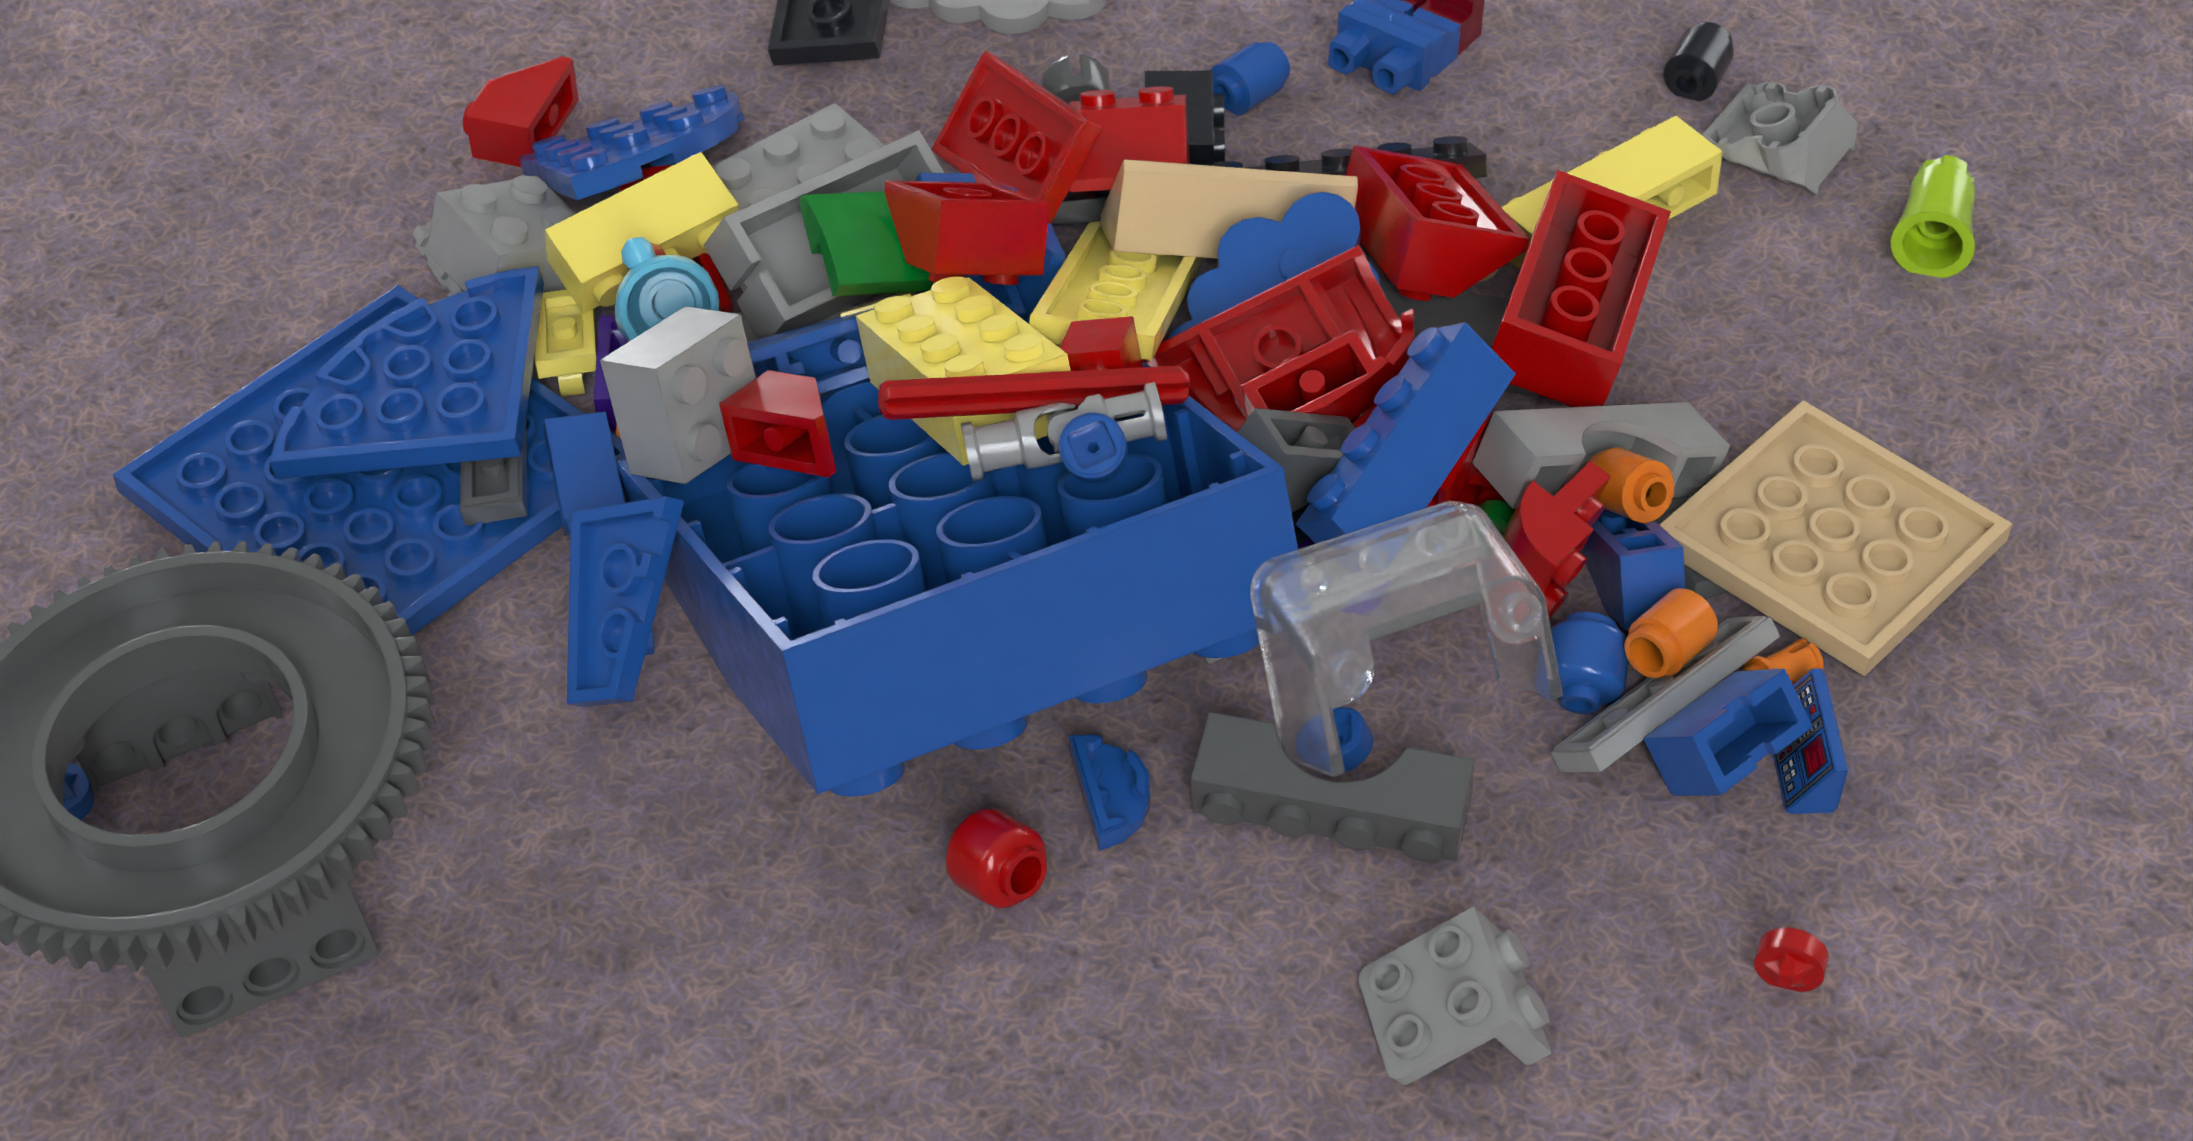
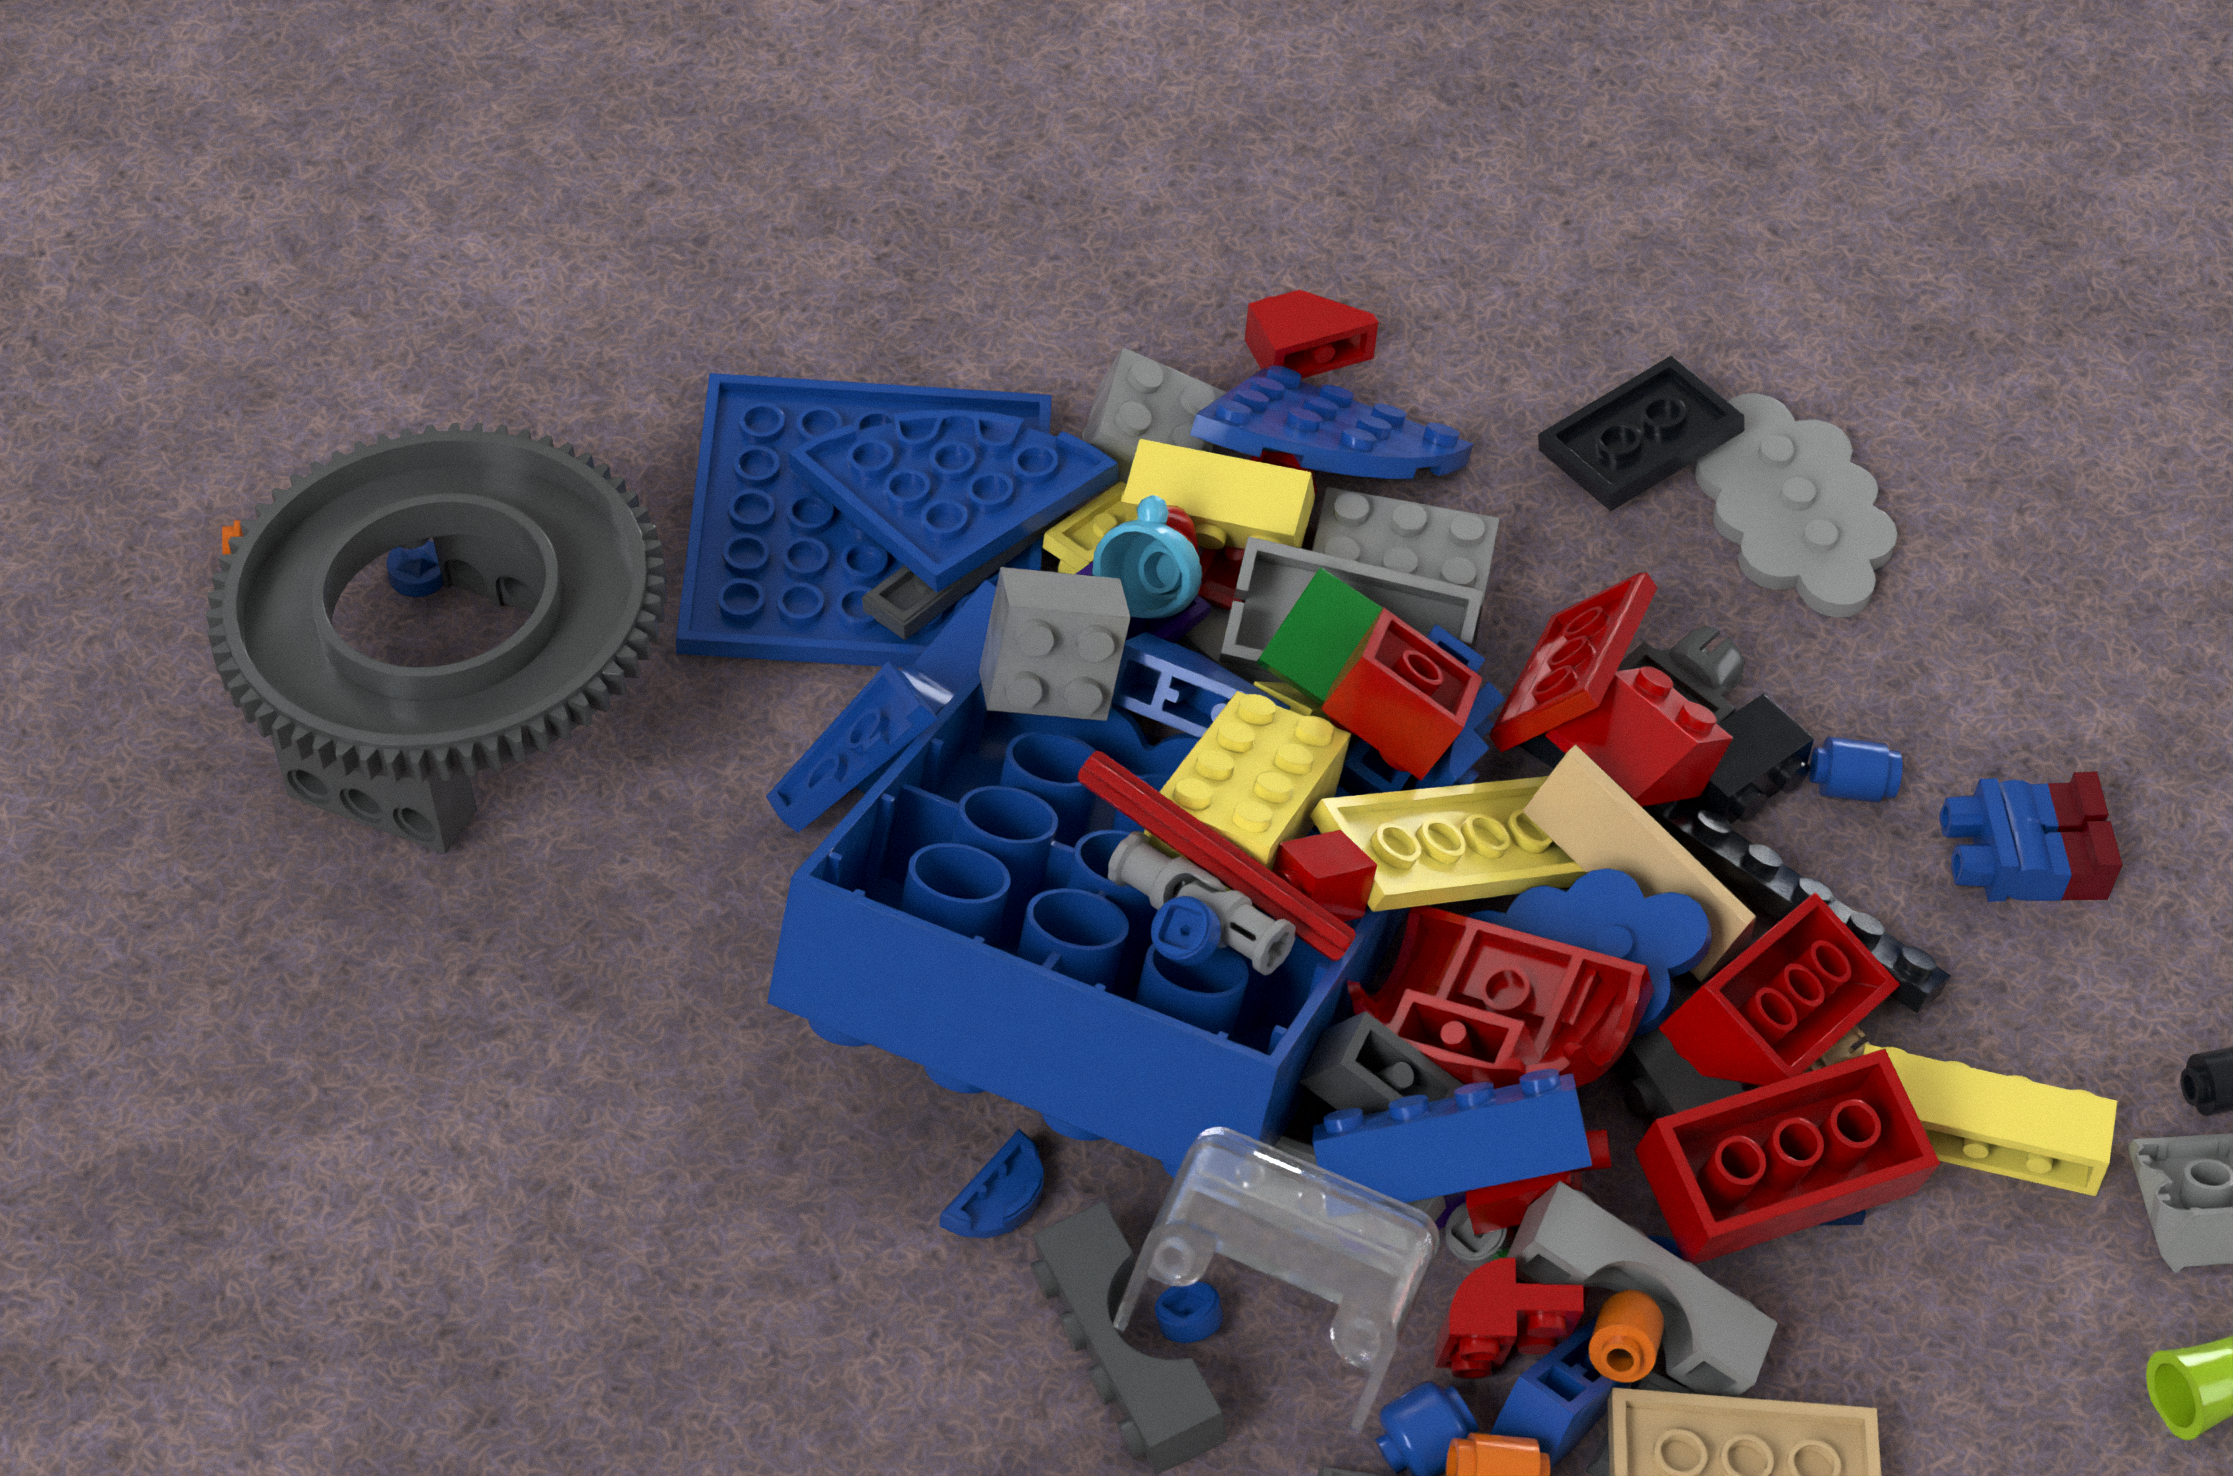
camera: 45 degrees right, 5 degrees up
red slope [719,370,837,477] -> none
red head [945,809,1047,908] -> none

